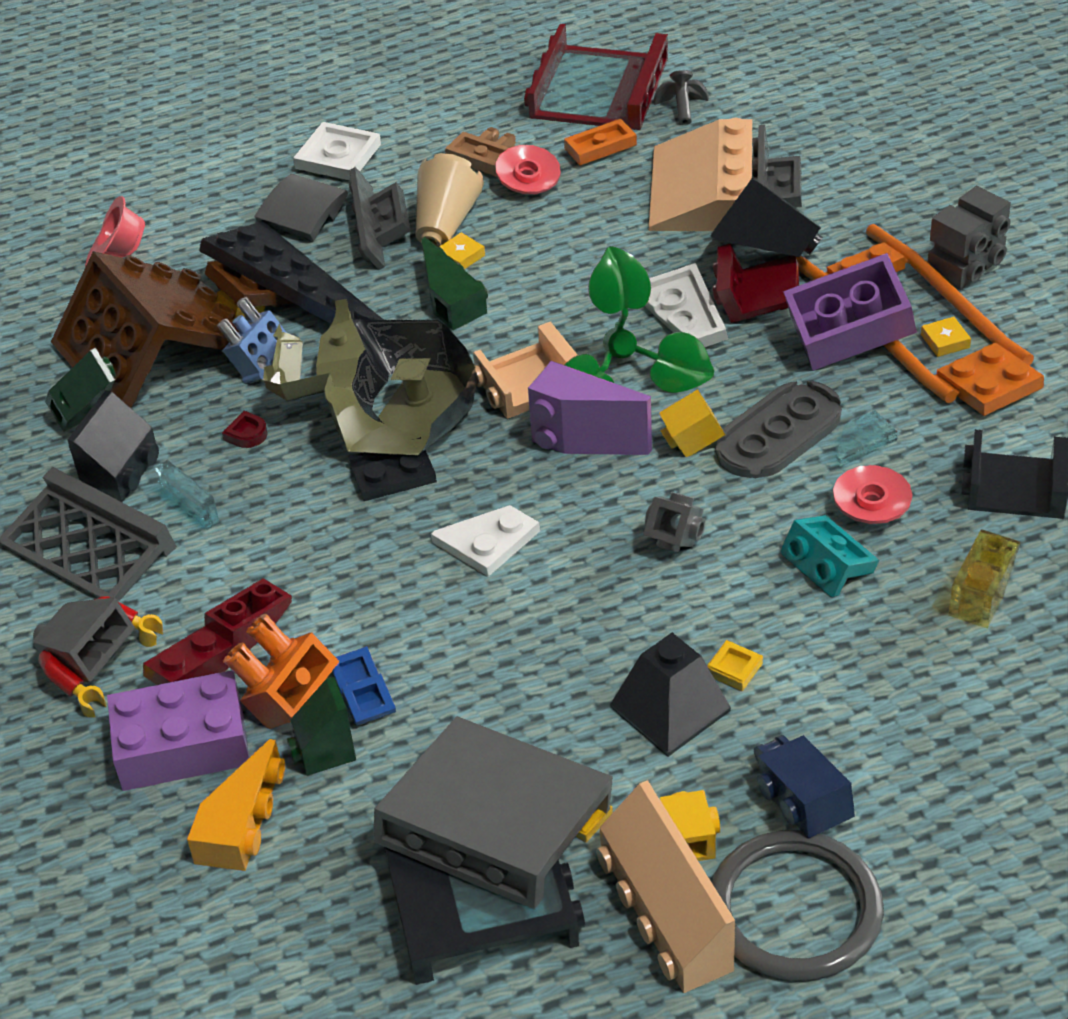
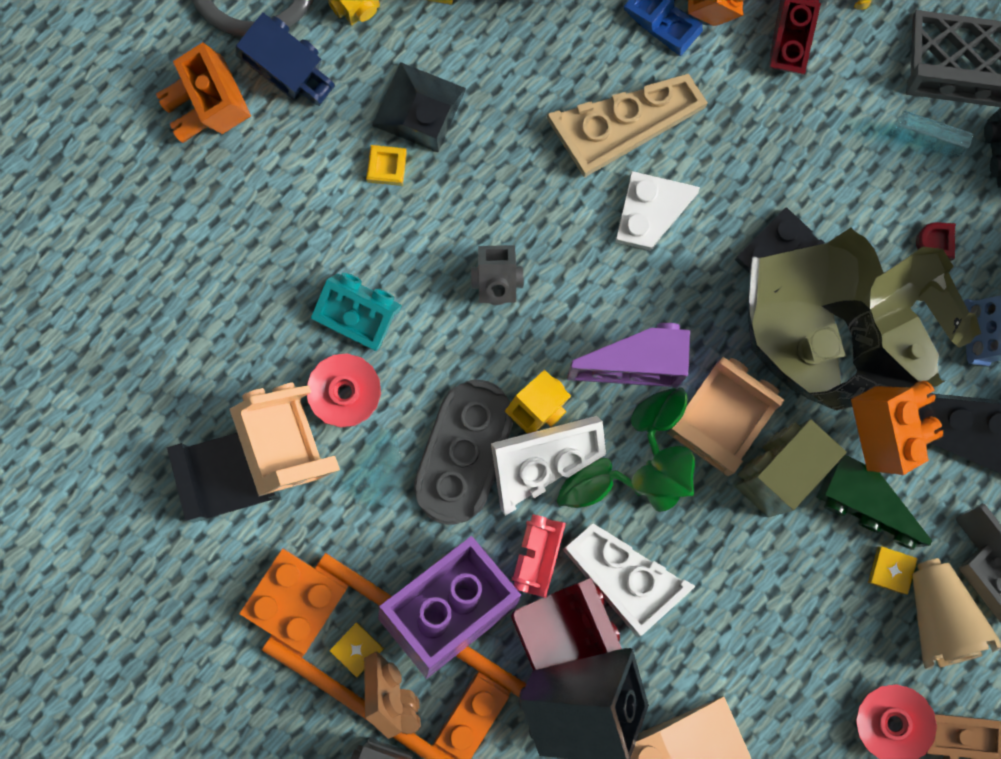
camera: 145 degrees right, 35 degrees up
clear yellow slope [948,529,1020,629] -> none
none -> orange brick [156,42,251,143]
none -> light nougat panel [230,383,340,496]
none -> medium nougat hinge [364,651,421,739]
none -> white wing [491,416,606,516]
none -> coral hinge [511,514,566,598]
none -> tan wing [547,74,708,178]
none -> olive brick [735,419,847,517]
none -> orange brick [851,380,943,475]

